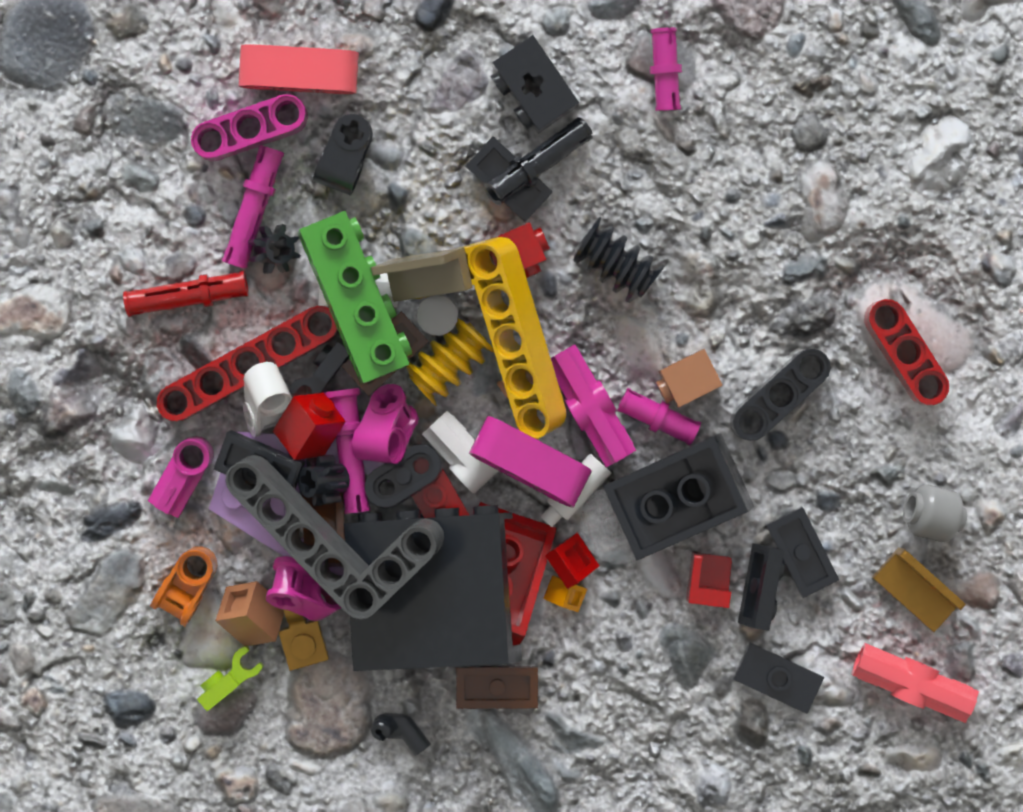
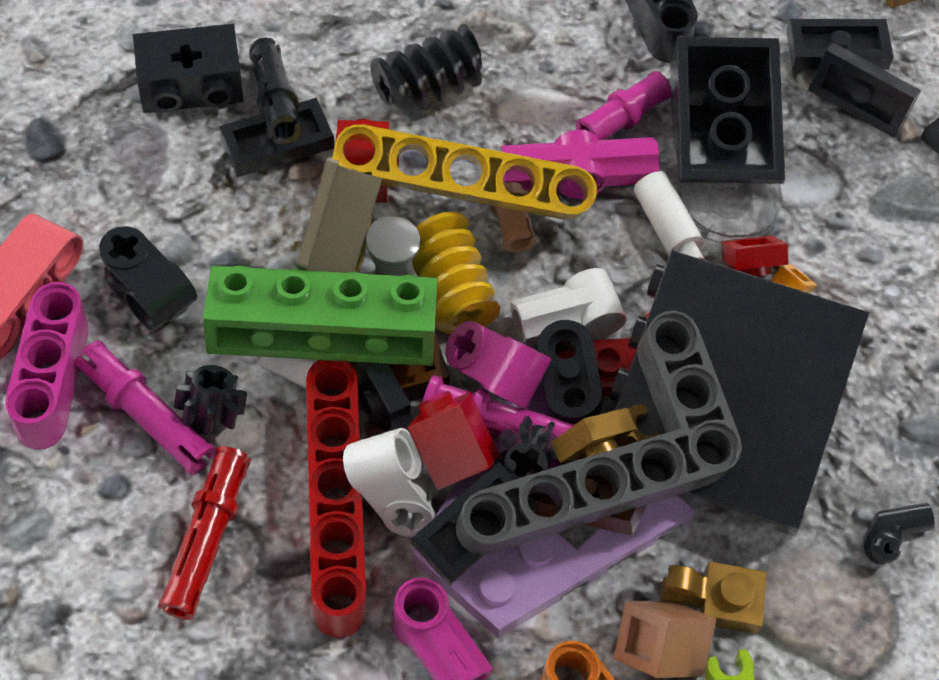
camera: 65 degrees left, 30 degrees down
dark pink piece [266,556,342,621] -> none
reddish brown plate [456,666,538,709] -> none
dark pink beam [469,416,592,508] -> none
nougat brick [656,349,723,408] -> none
red panel [686,552,732,608] -> none
none -> pearl gold plate [551,405,659,463]

